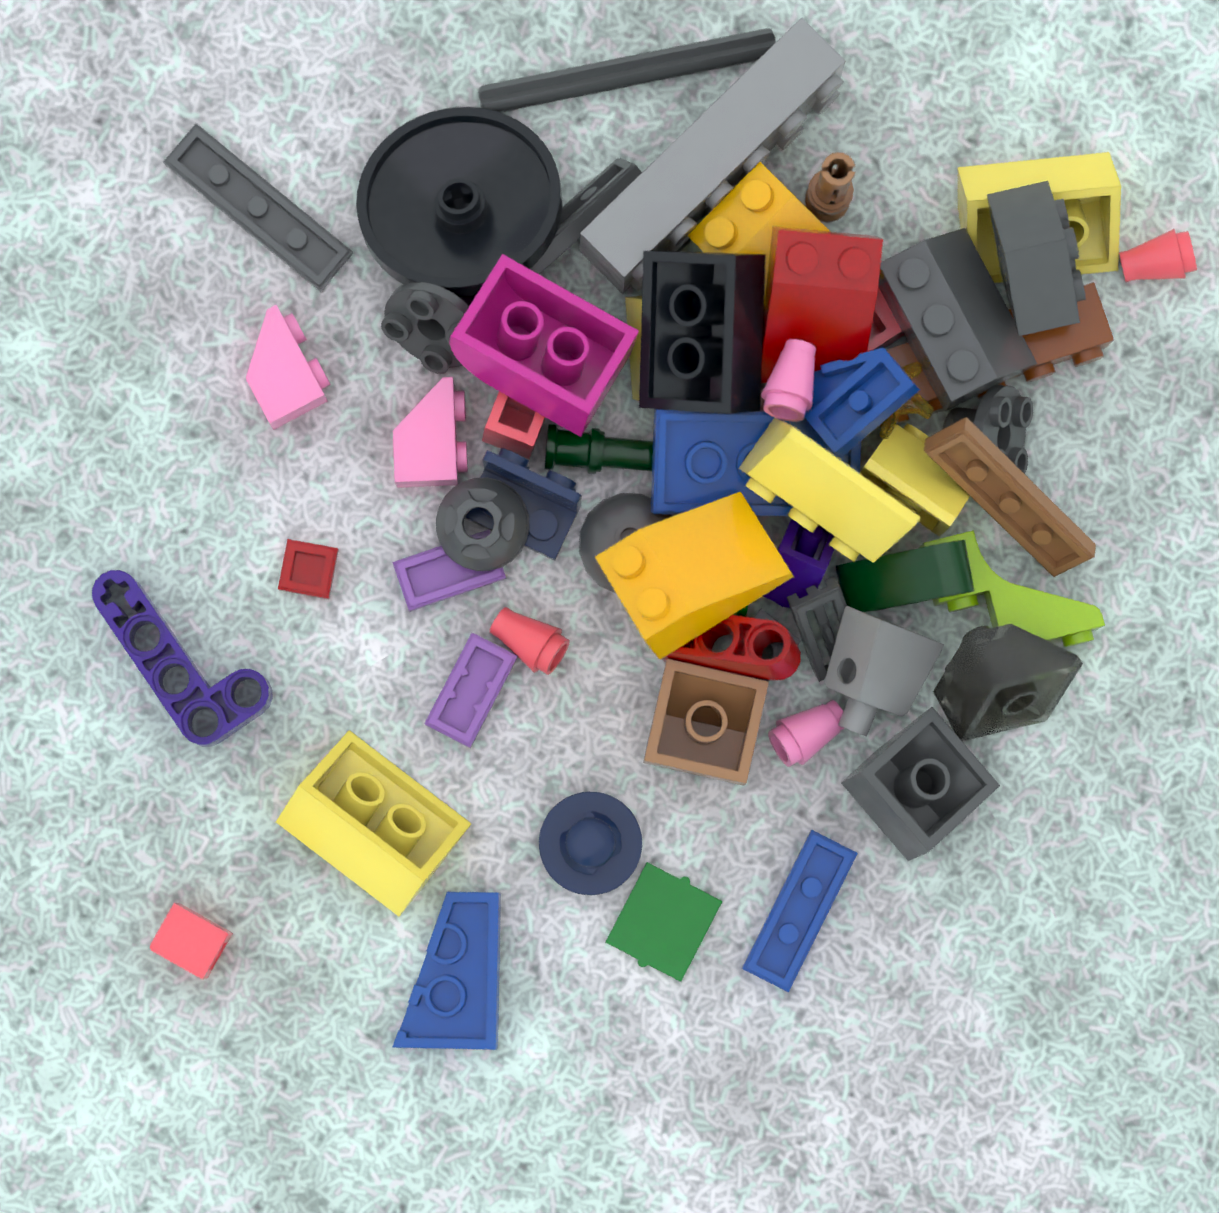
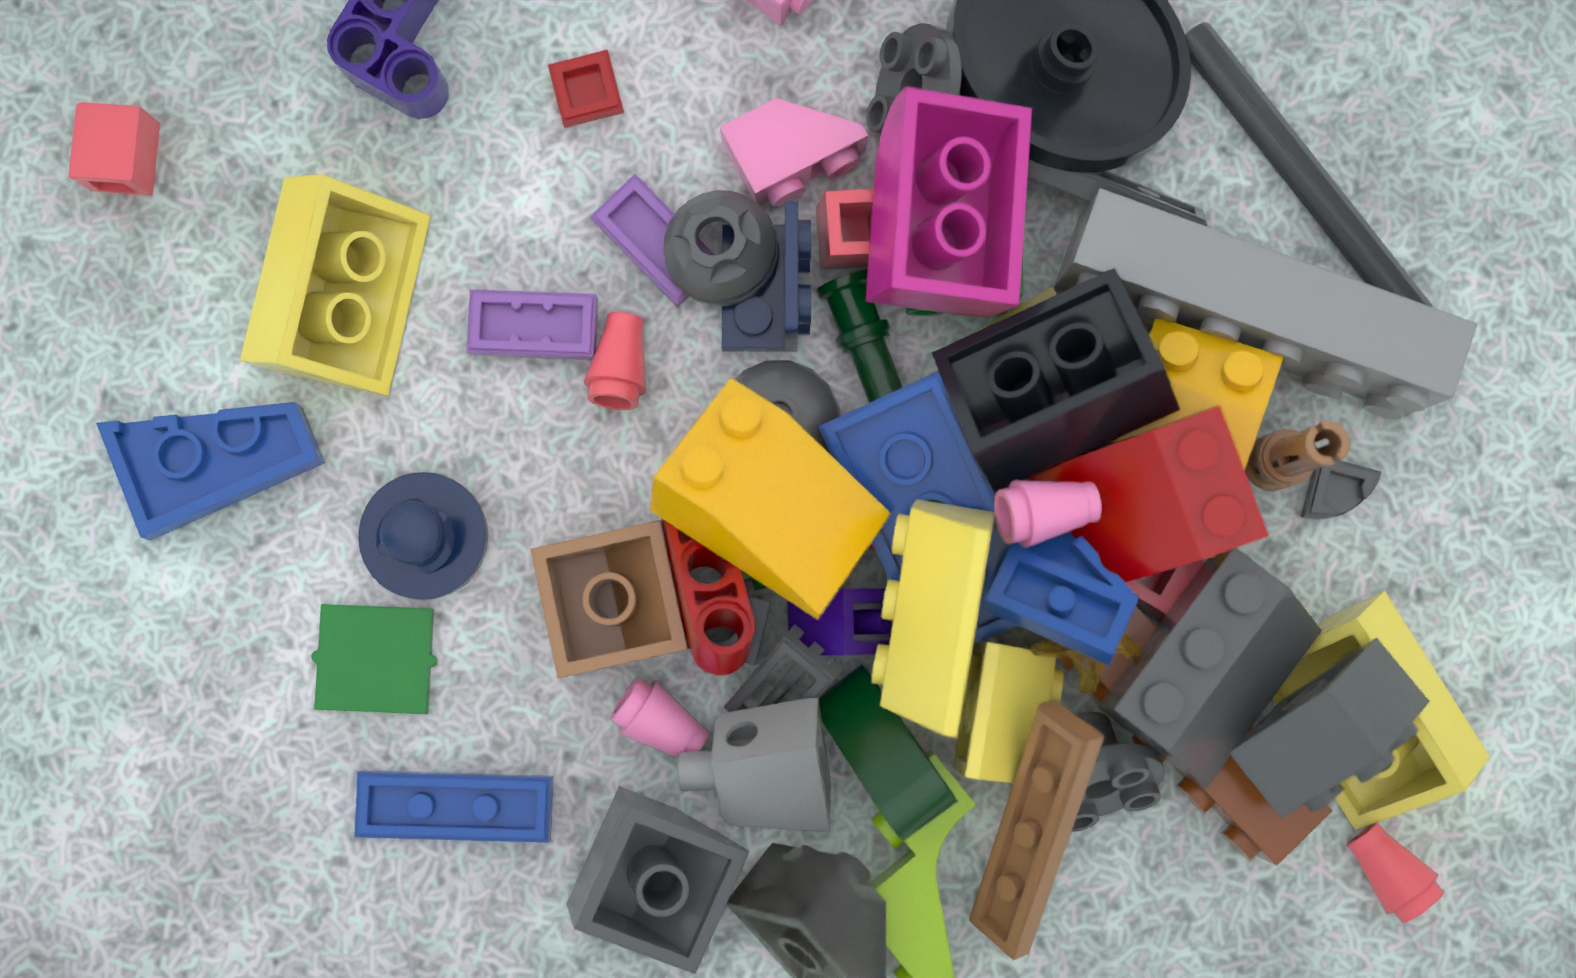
camera: 70 degrees right, 0 degrees up
none -> dark grey tile [1301,460,1382,519]

